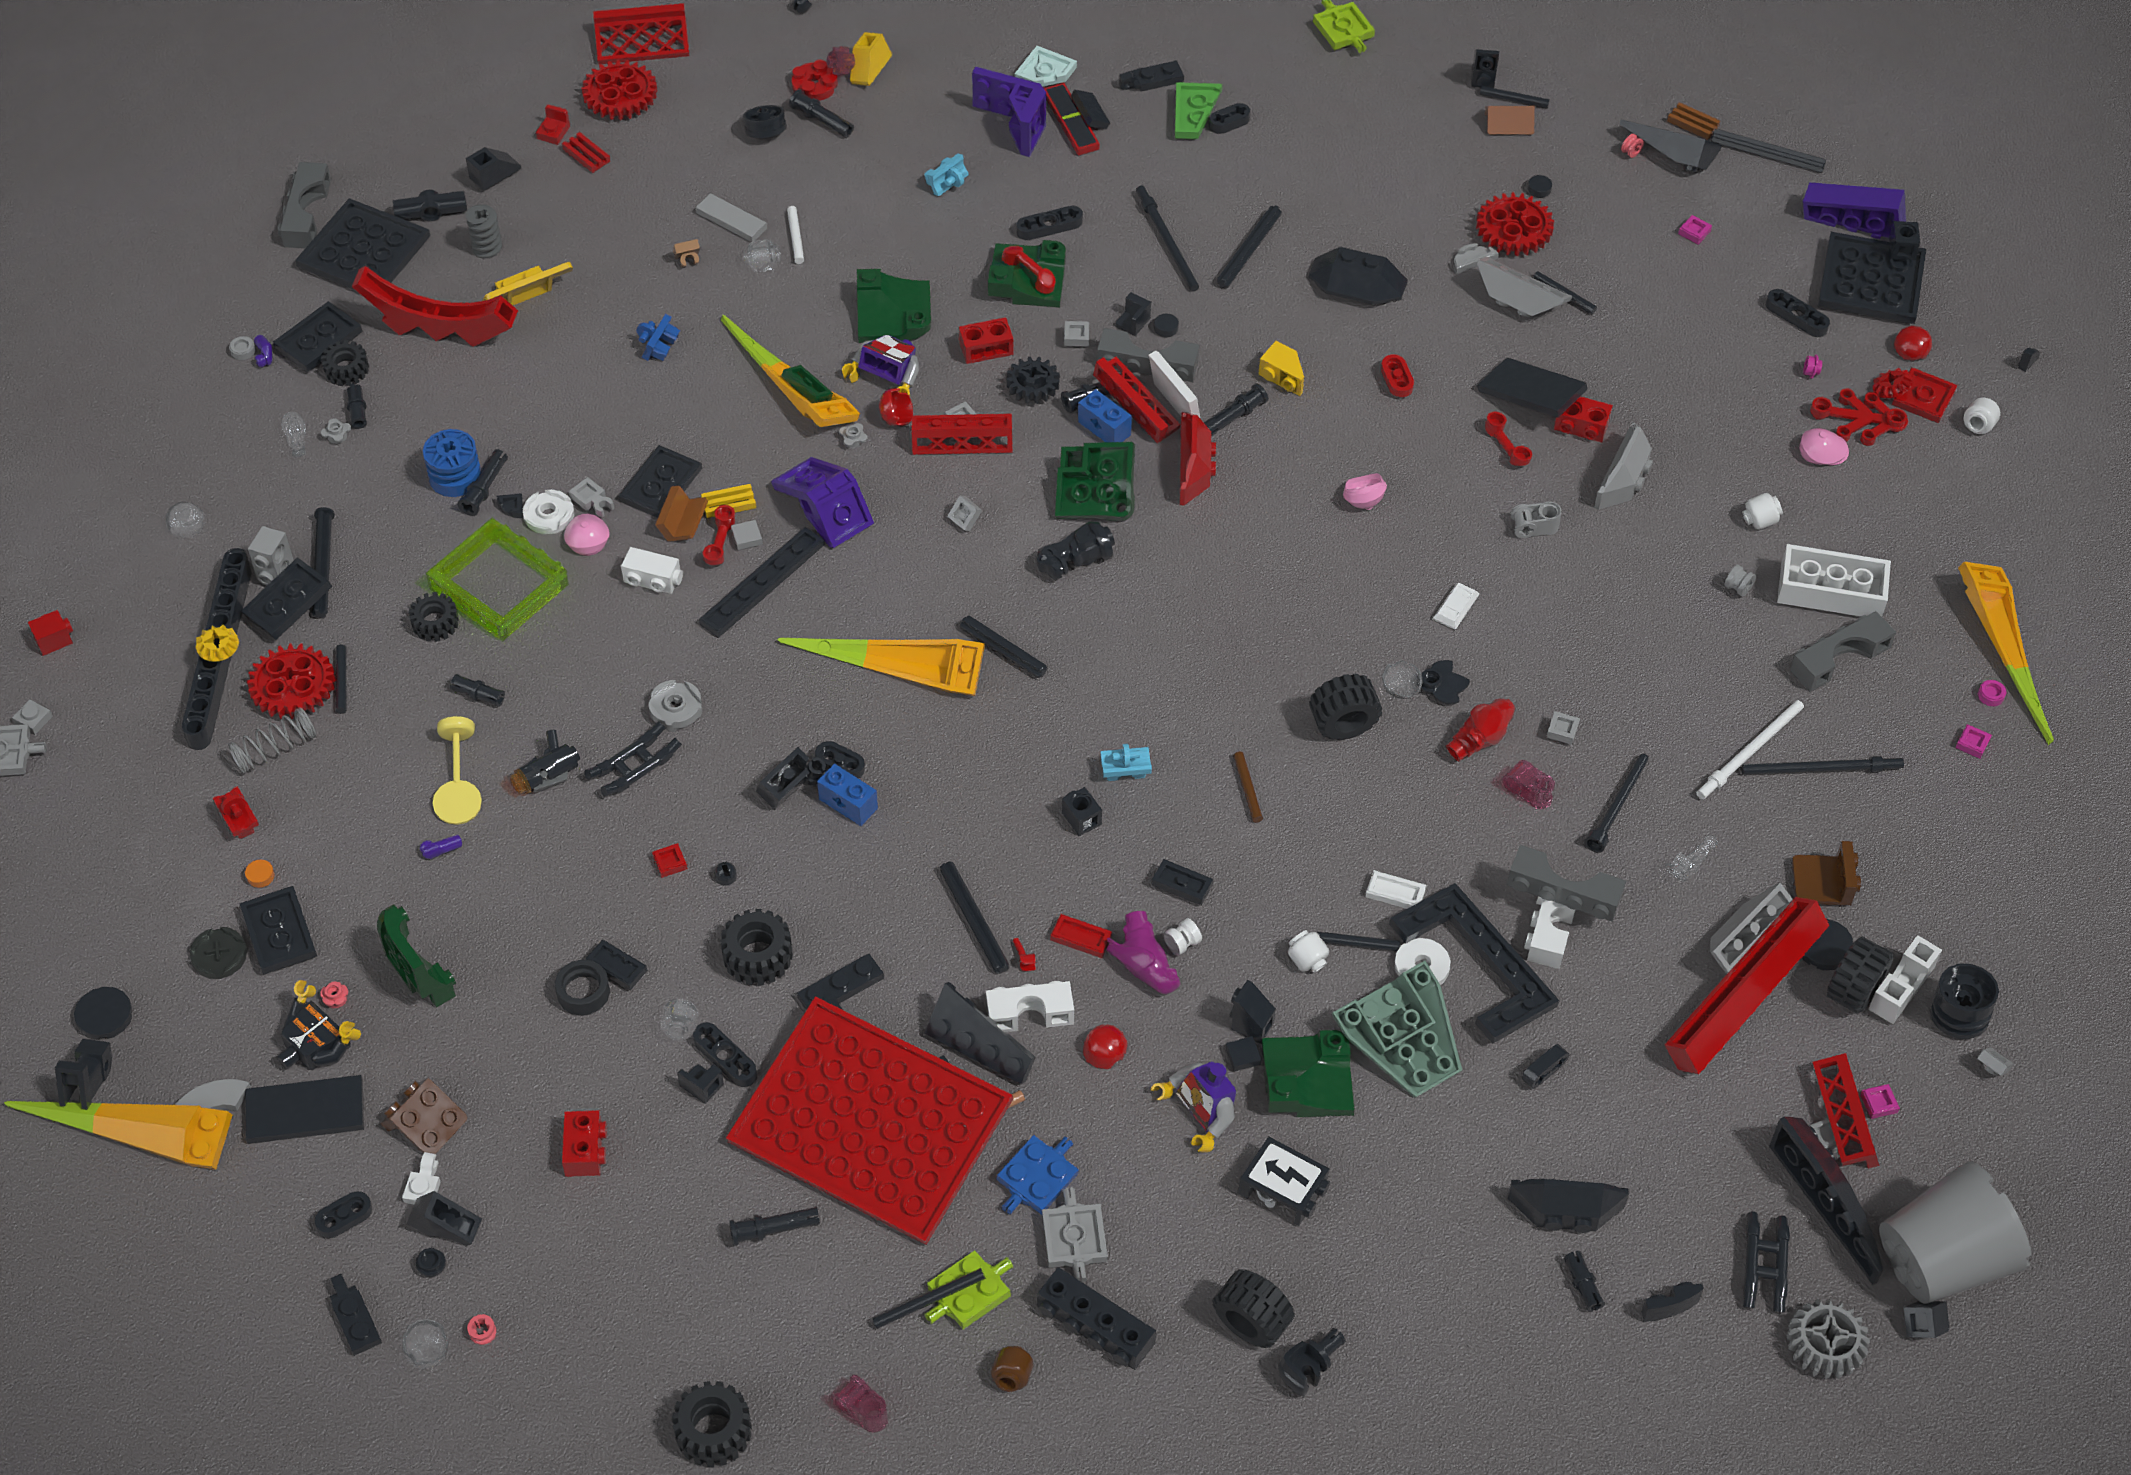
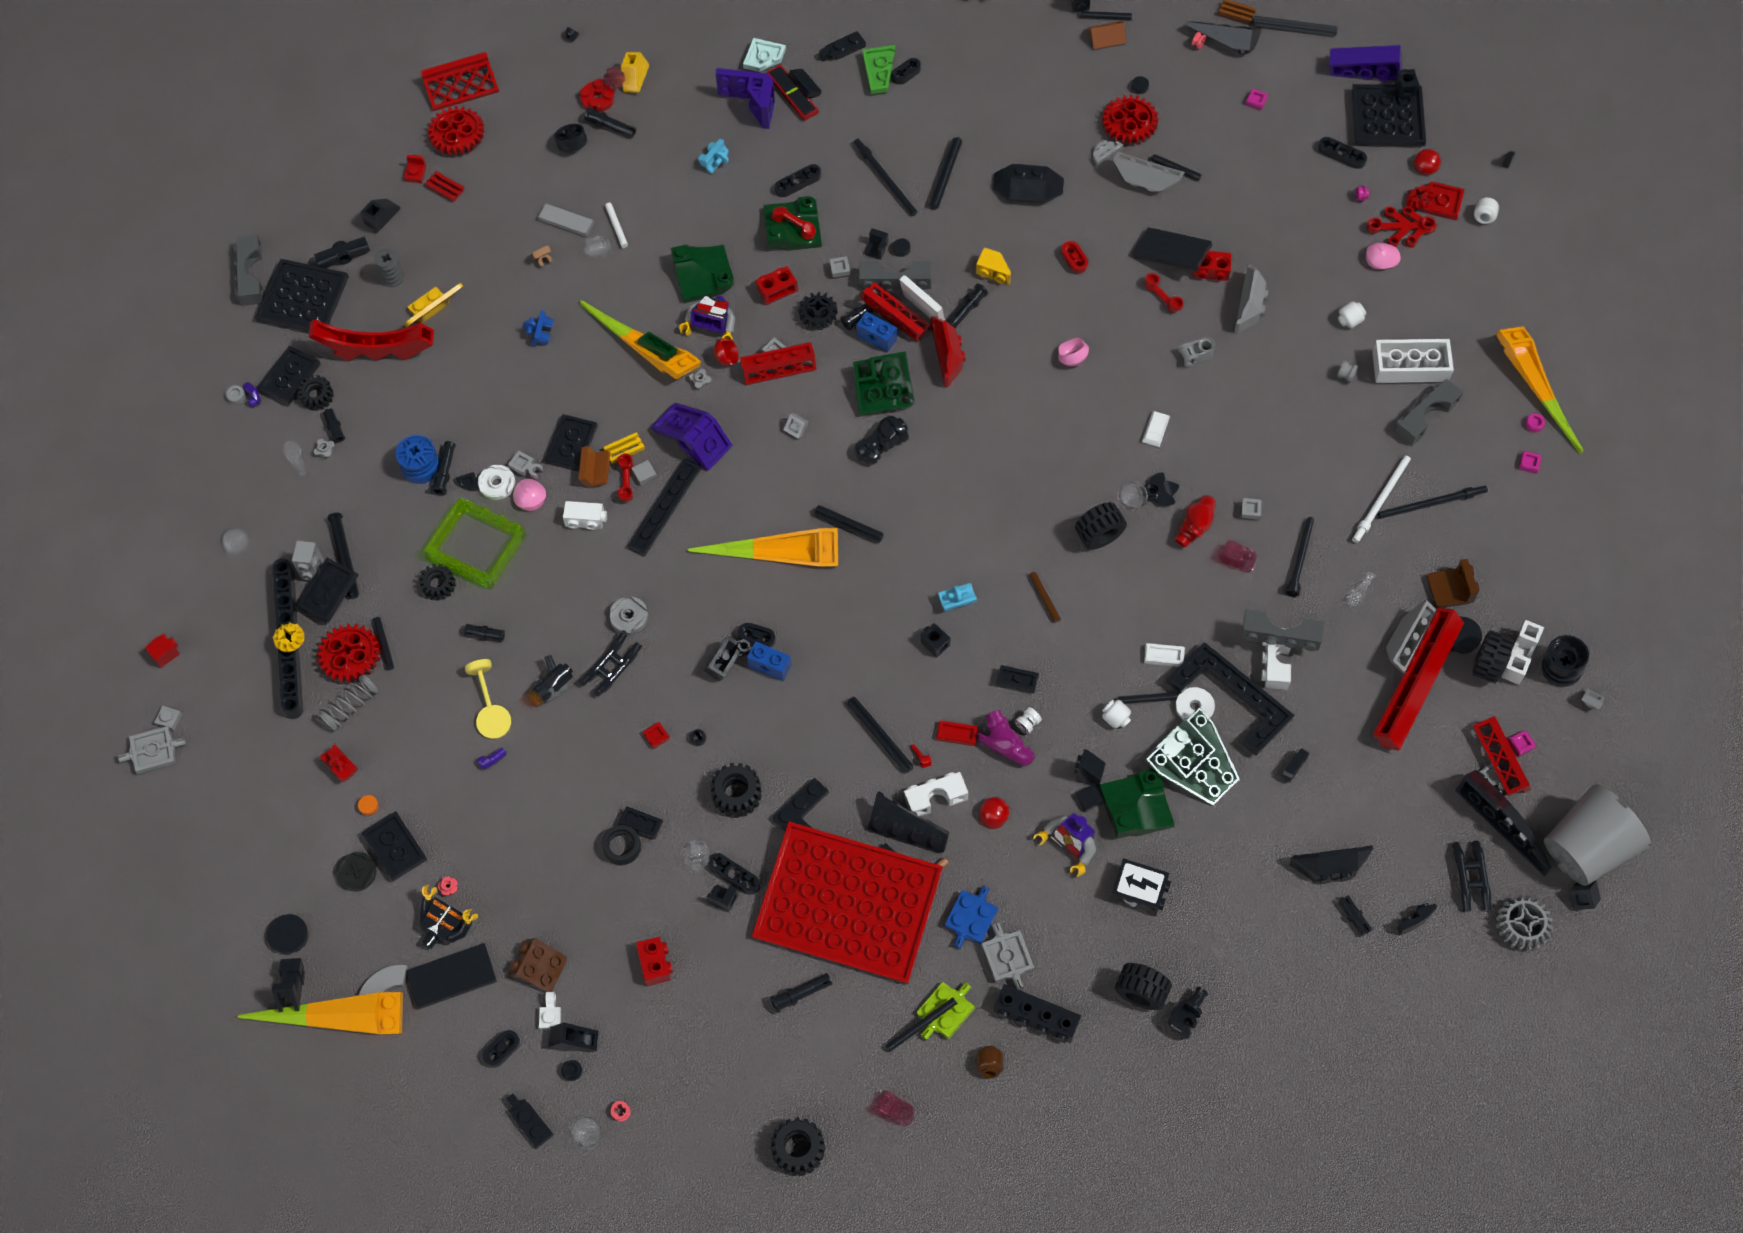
camera: 10 degrees left, 10 degrees up
dark green slope [377,904,456,1008] -> none

